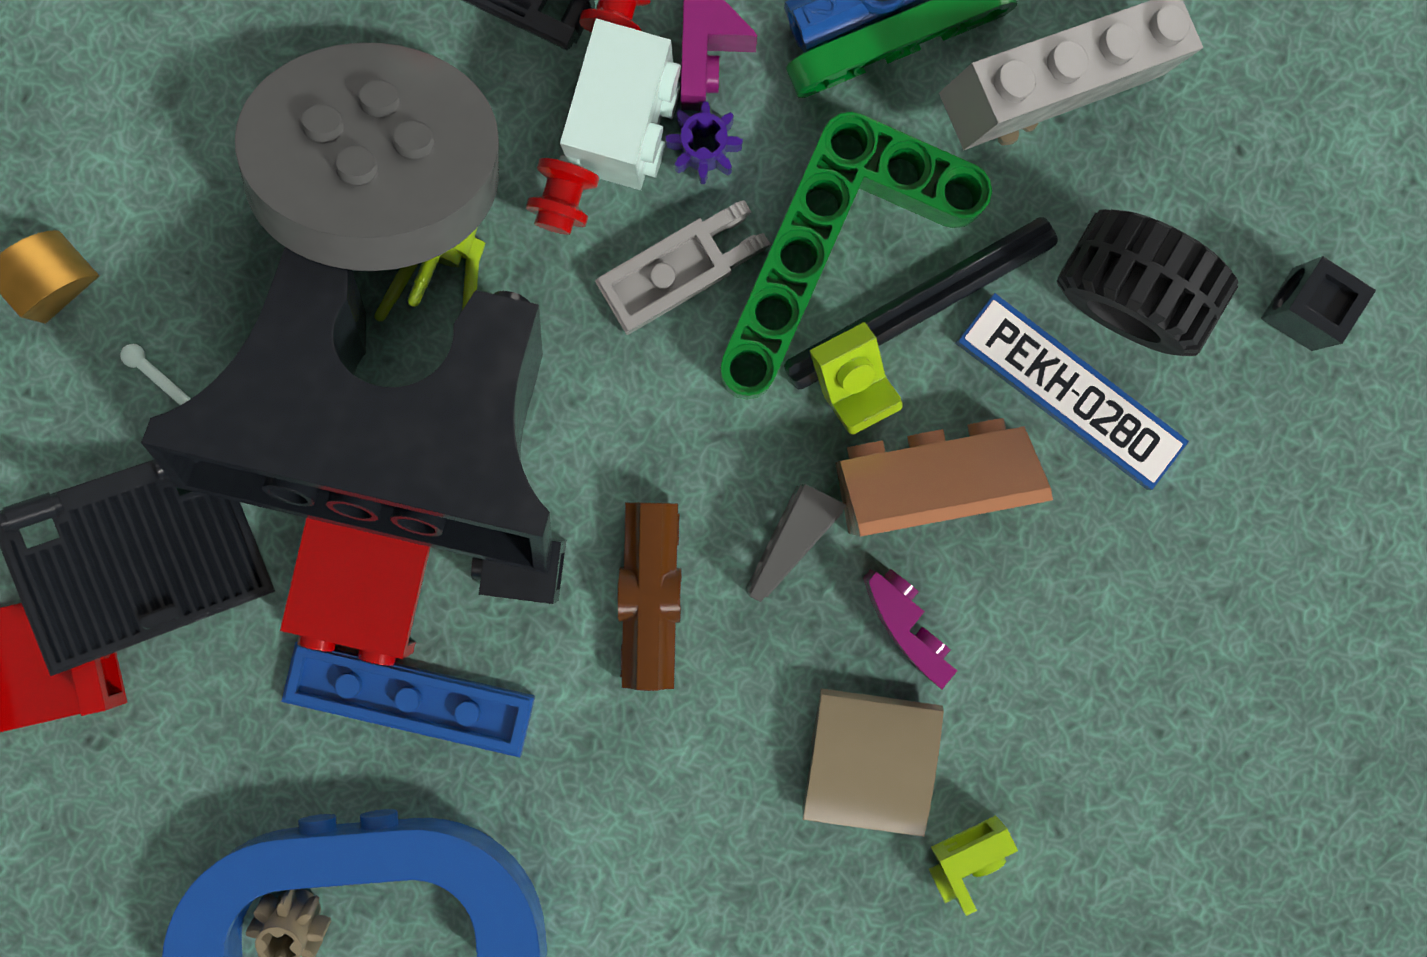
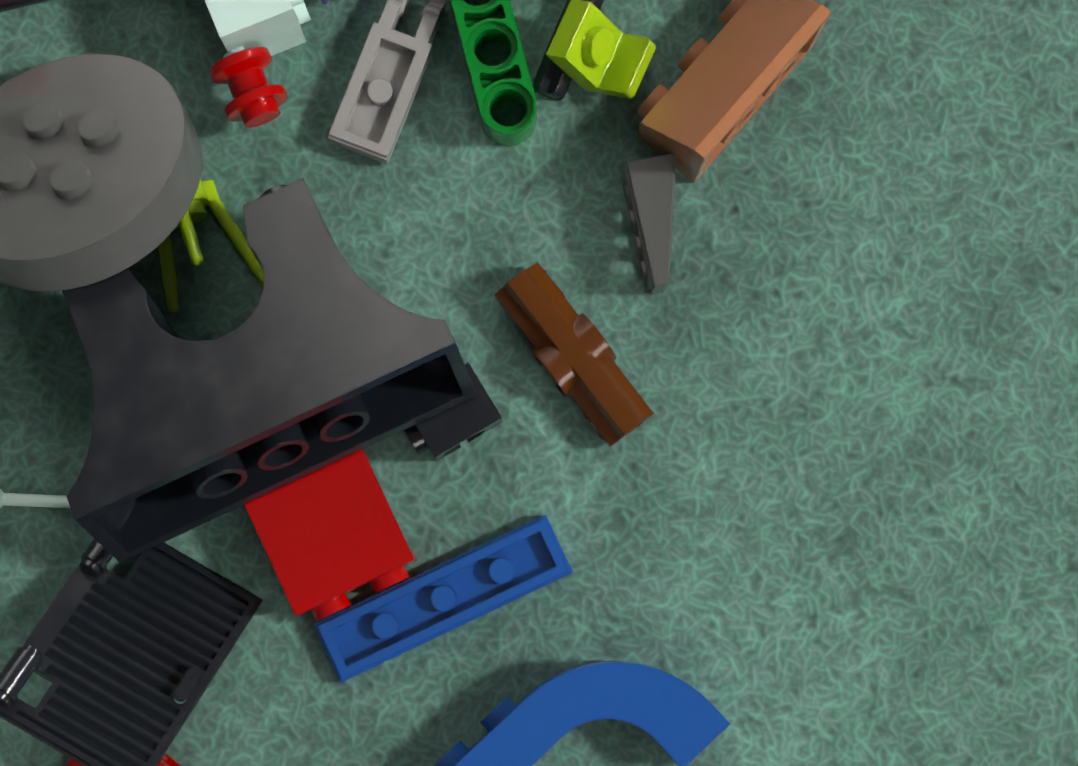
camera: 40 degrees left, 5 degrees down
dark tan slope [802,688,944,837] -> none
magenta slope [863,569,957,690] -> none
lime bracket [928,815,1018,916] -> none

